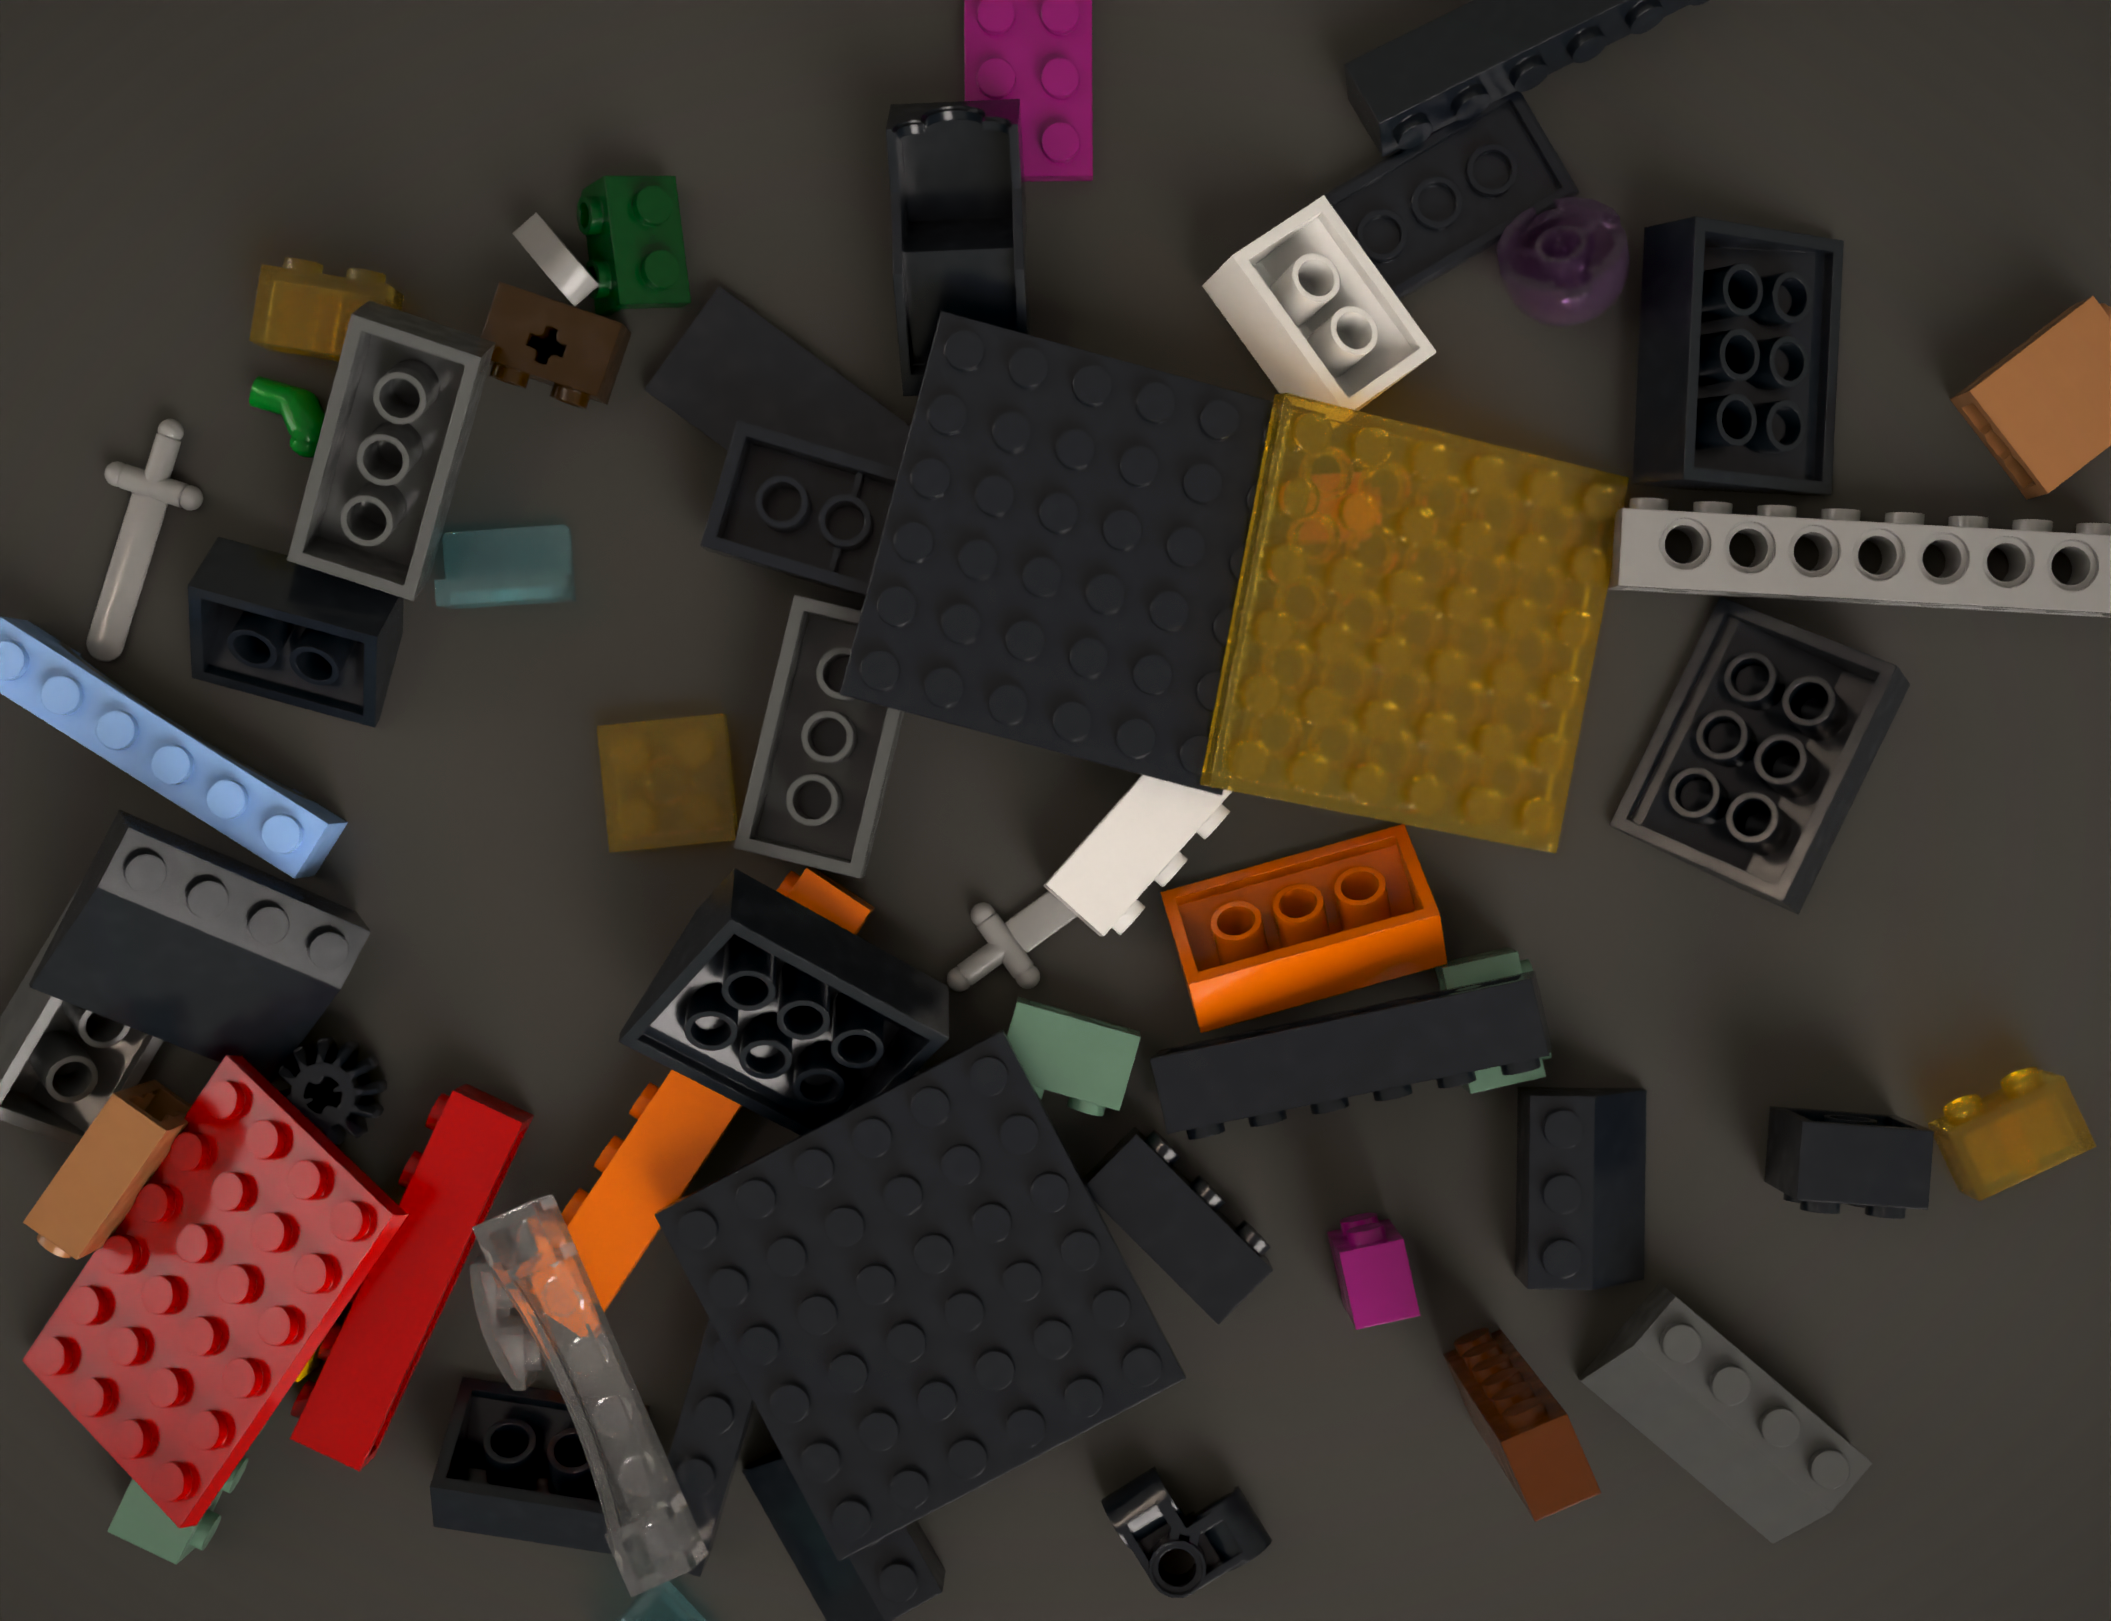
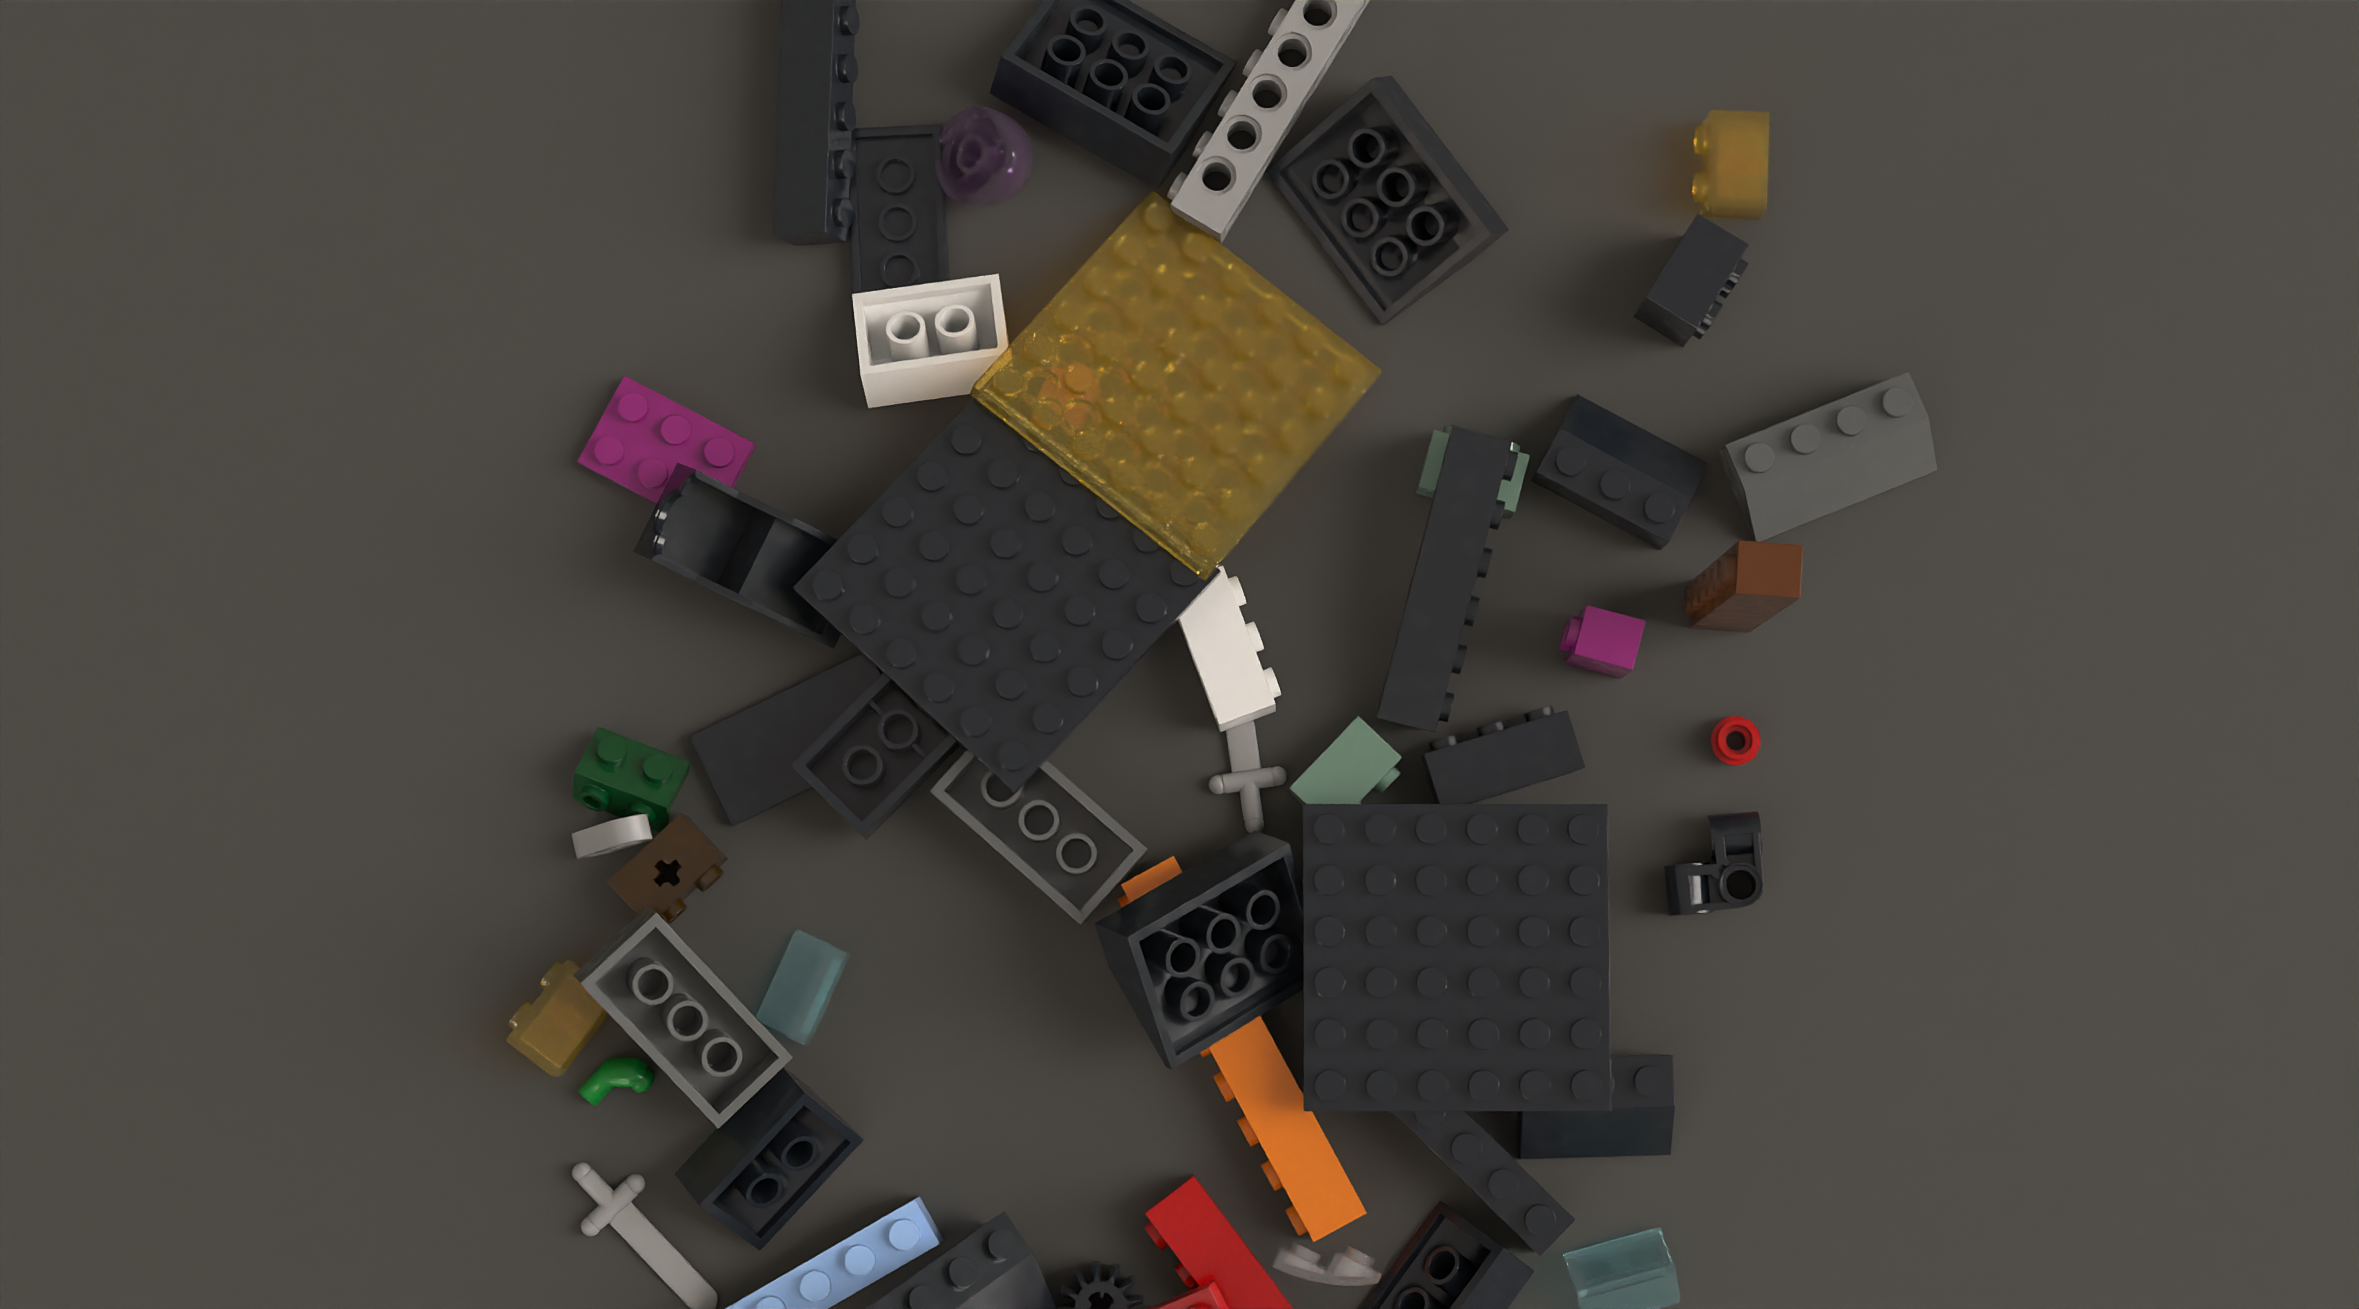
camera: 60 degrees left, 5 degrees down
clear arch [472,1194,708,1597] -> none
clear yellow plate [597,713,738,853] -> none
orange slope [1160,824,1448,1033] -> none
none -> red plate [1710,716,1761,766]

